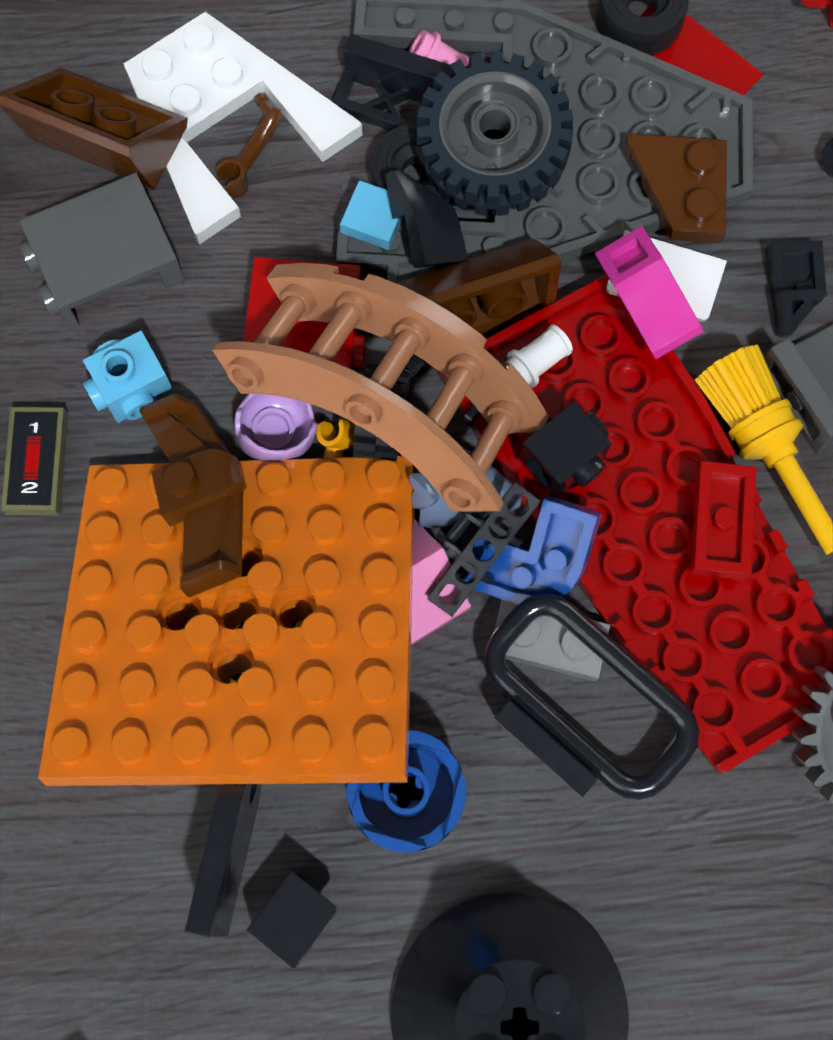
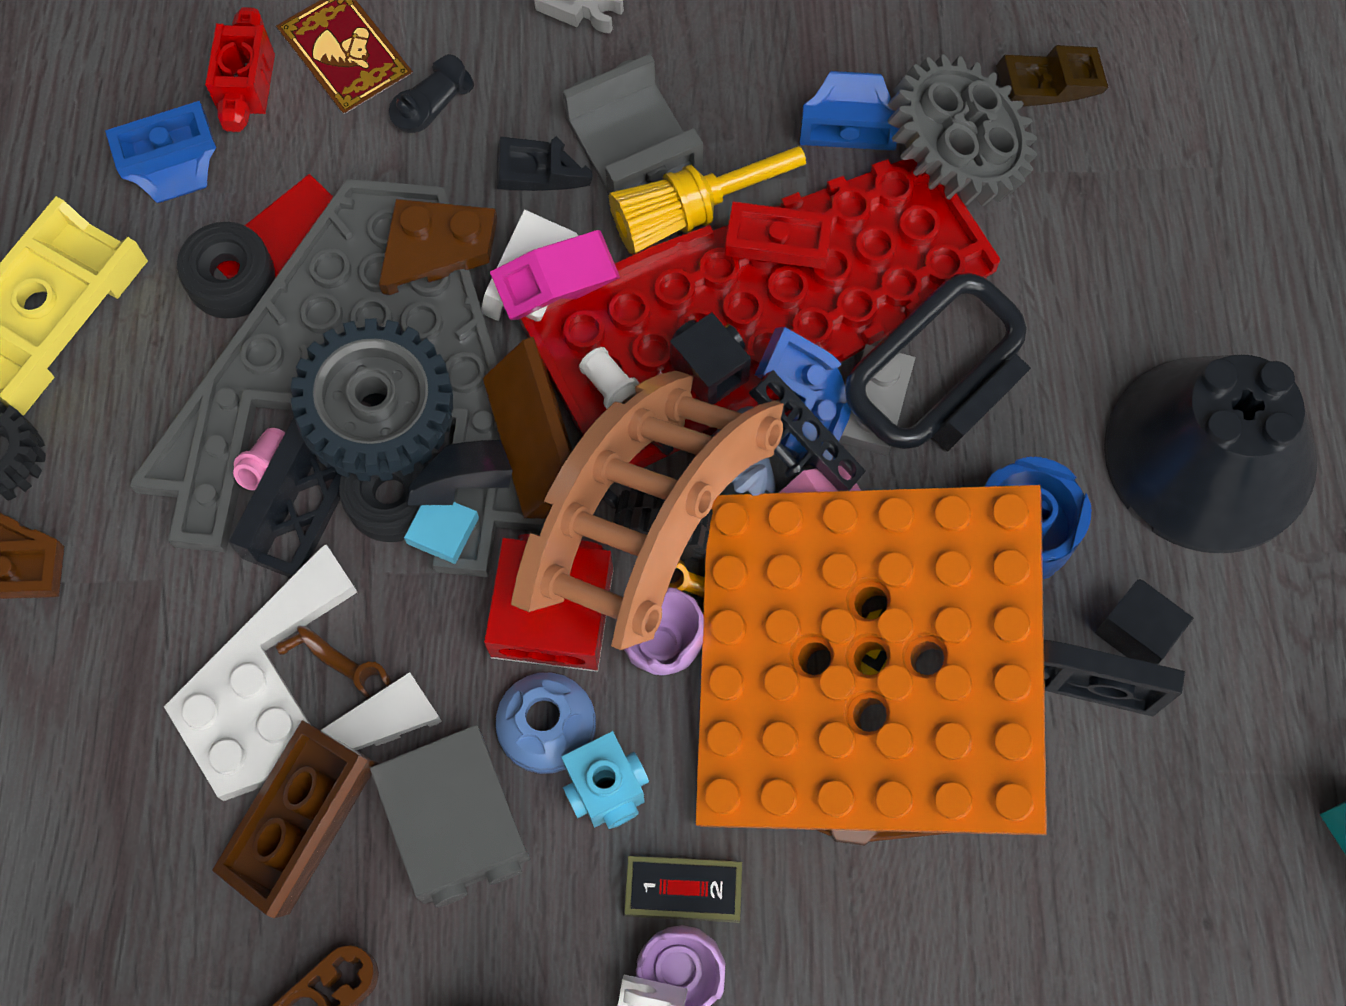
camera: 85 degrees left, 5 degrees down
reddish brown plate [139,394,247,597] -> none
none -> medium blue piece [496,672,596,774]

